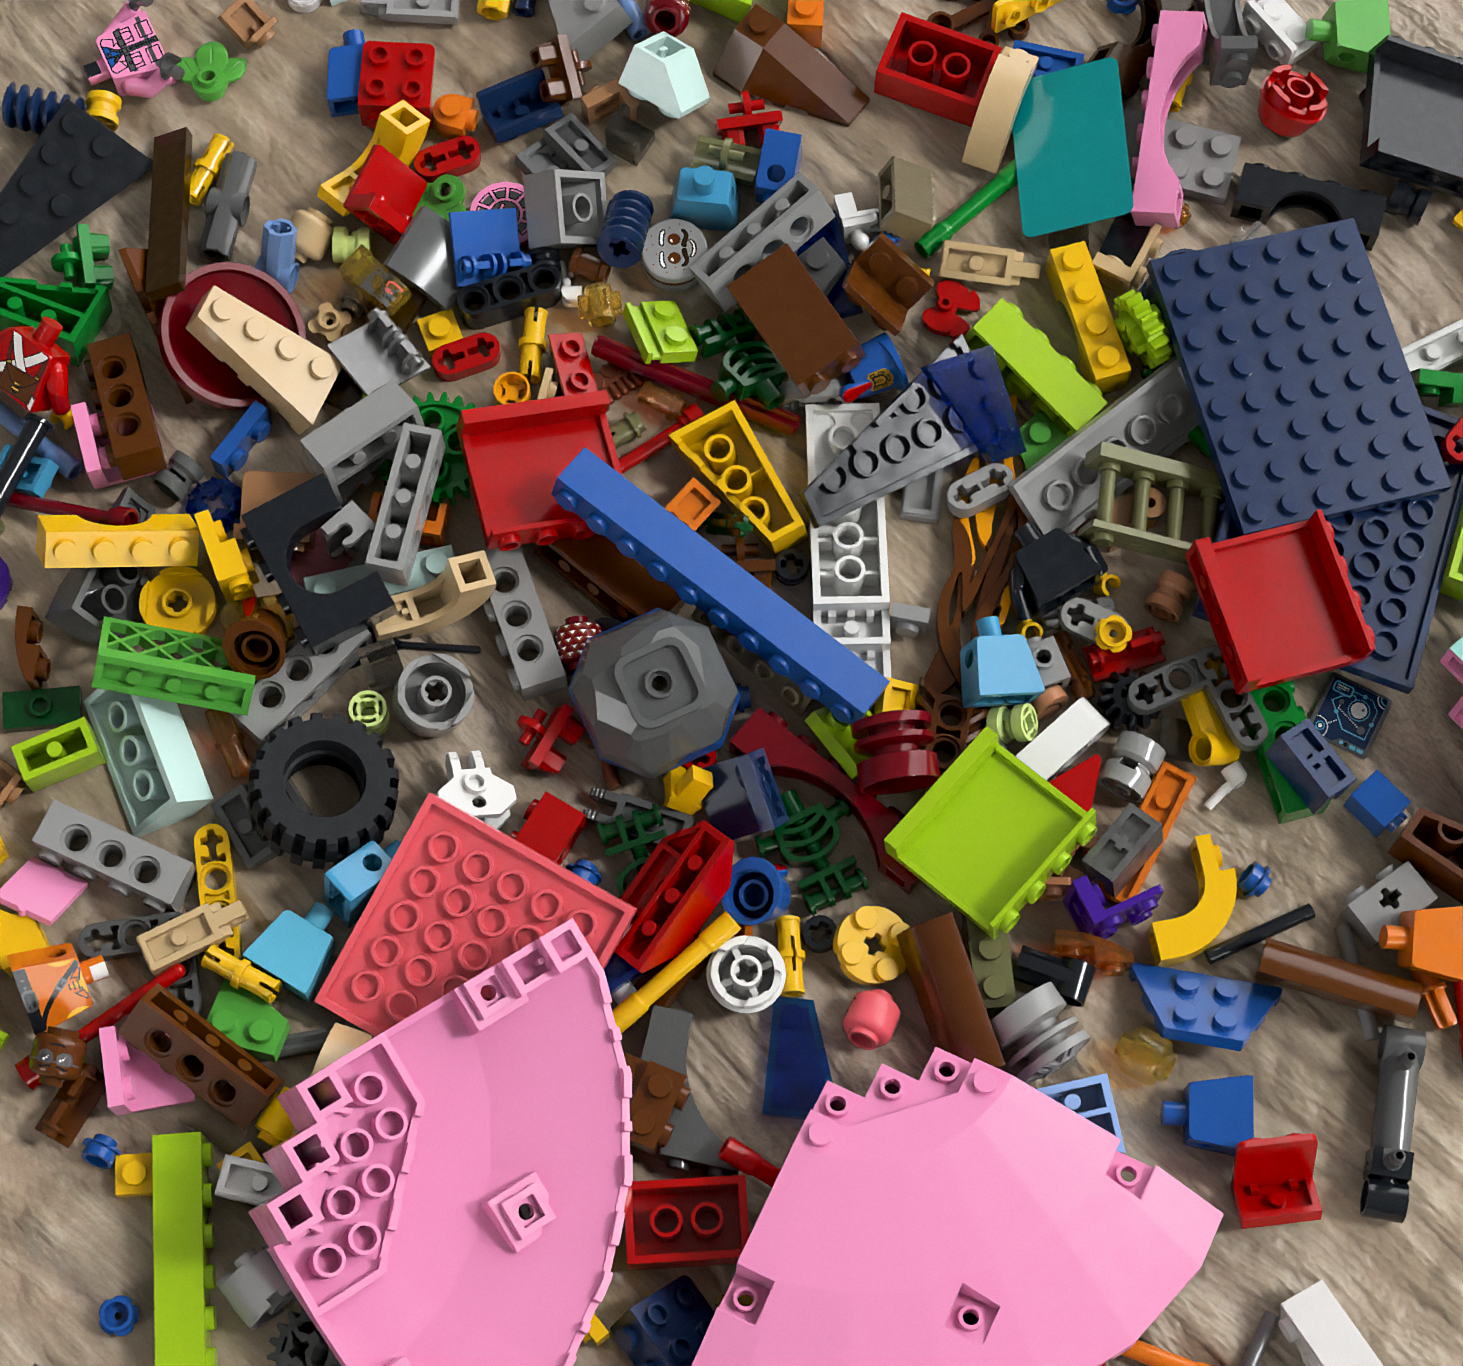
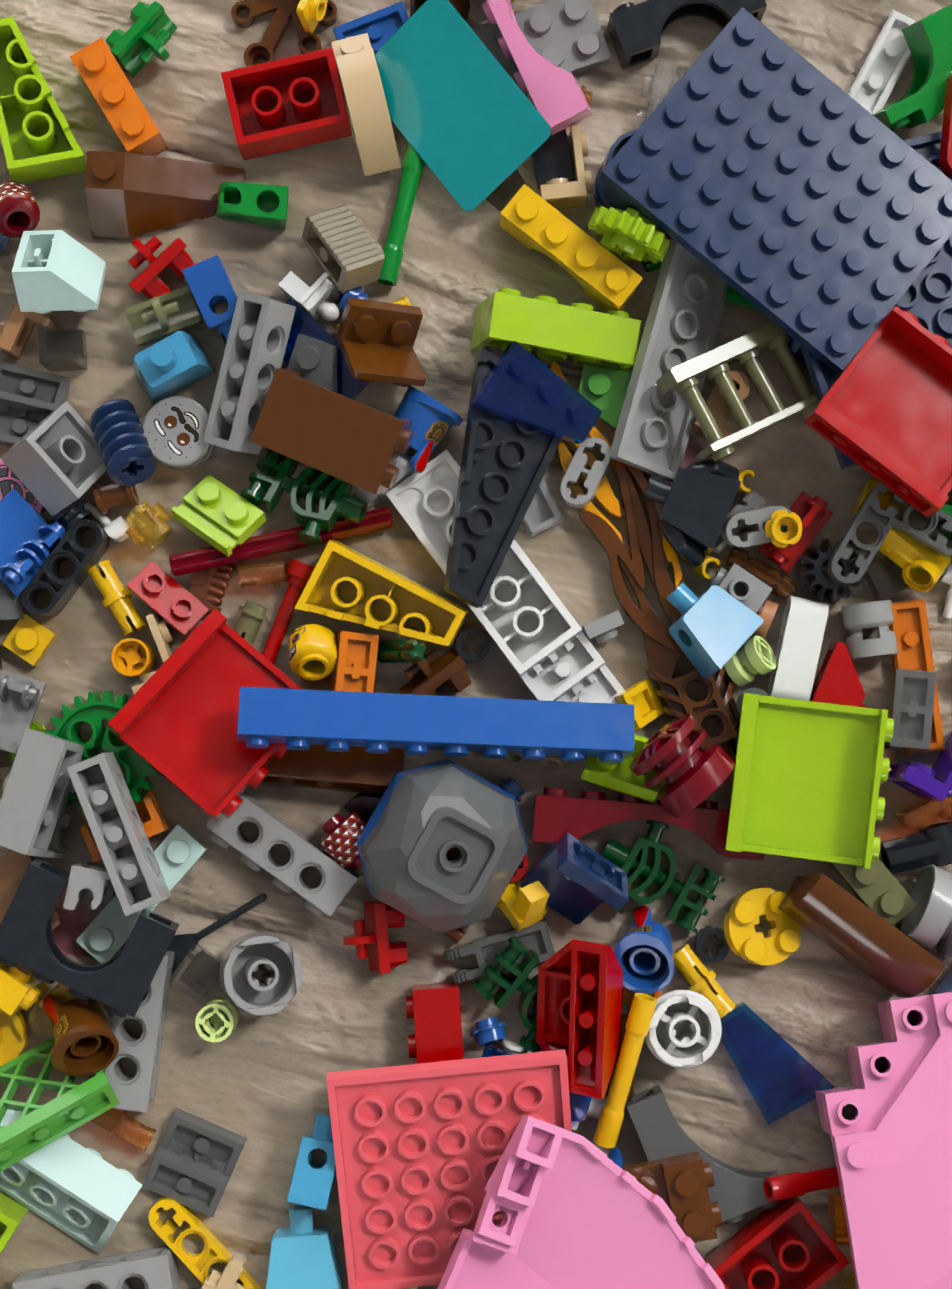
camera: 35 degrees left, 15 degrees up
black tyre [247,712,399,869] -> none
tan arch [372,550,497,642] -> none
red beam [432,332,501,382] -> none
white hinge [437,750,517,830] -> none
coral head [843,989,900,1050] -> none
red piece [922,280,980,339] -> none
tan hinge [938,240,1042,286] -> none
nougat wheel [1144,570,1195,623] -> none
none -> green leg [216,182,289,230]
none -> yellow head [288,624,338,681]

